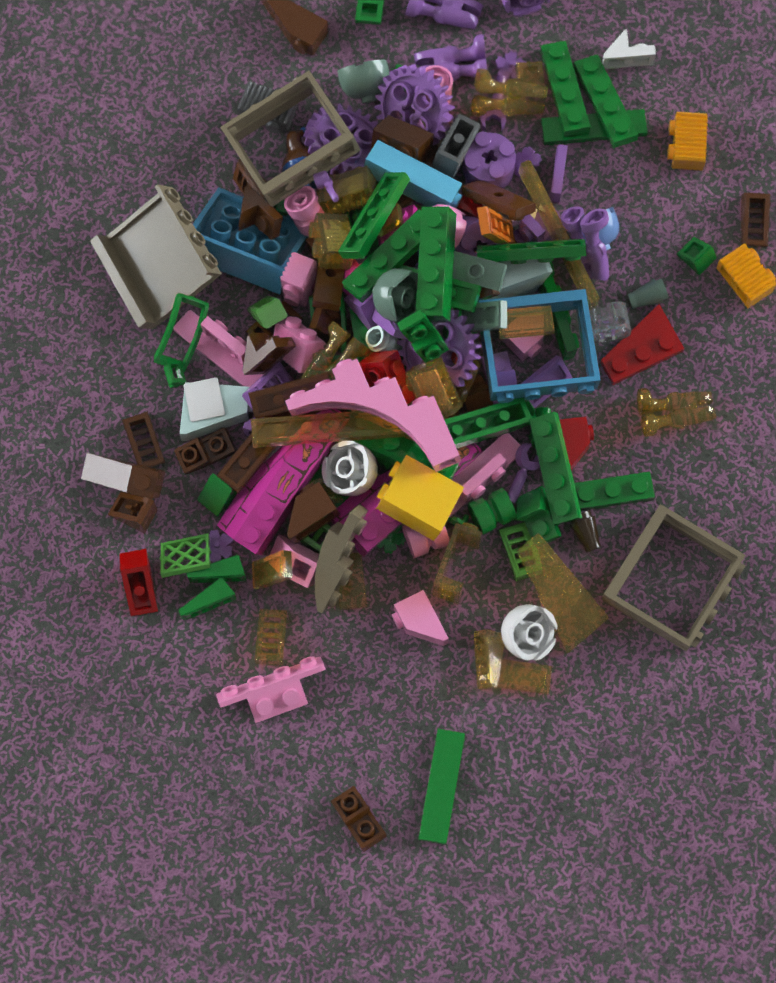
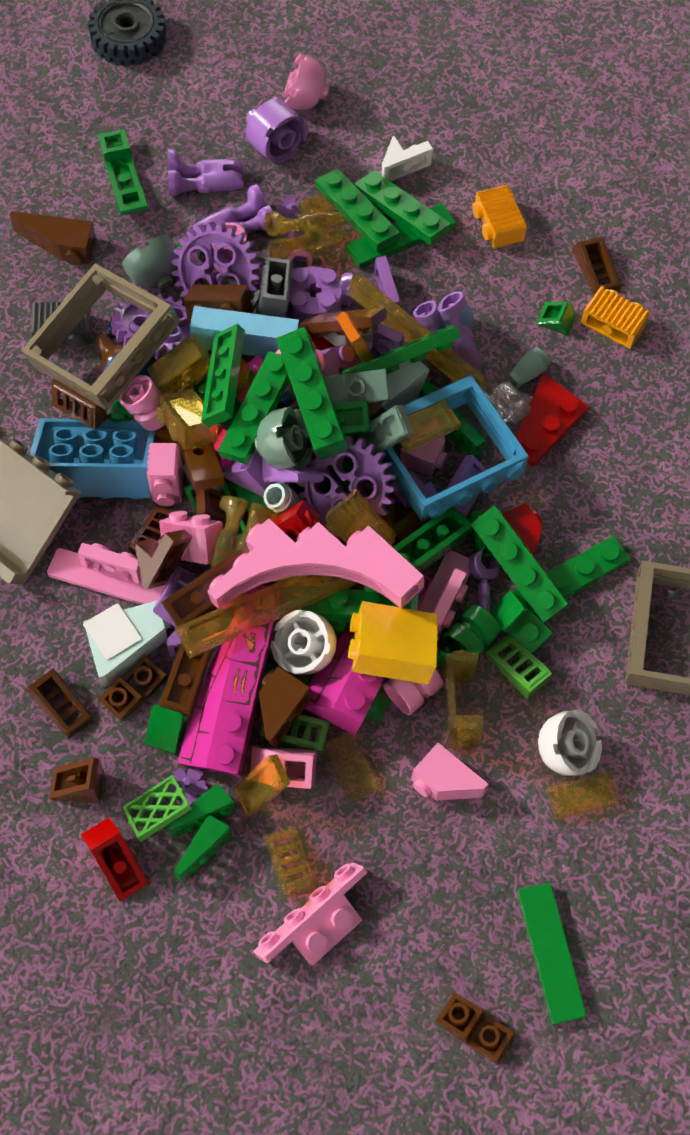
camera: 25 degrees left, 10 degrees down
slope [81,453,165,499] -> none
green sword [154,293,209,388] -> none
reddish brown slope [238,186,283,240] -> none
bright green slope [247,296,287,329] -> none
medium lavender hand [313,171,339,202] -> none
dark tan slope [315,505,368,613] -> none
green slope [397,309,449,363] -> none
clear yellow slope [474,629,504,690] -> none
clear yellow wing [517,533,609,653] -> none
dark brown cone [570,510,602,553] -> none
clear yellow piece [637,388,717,437] -> none

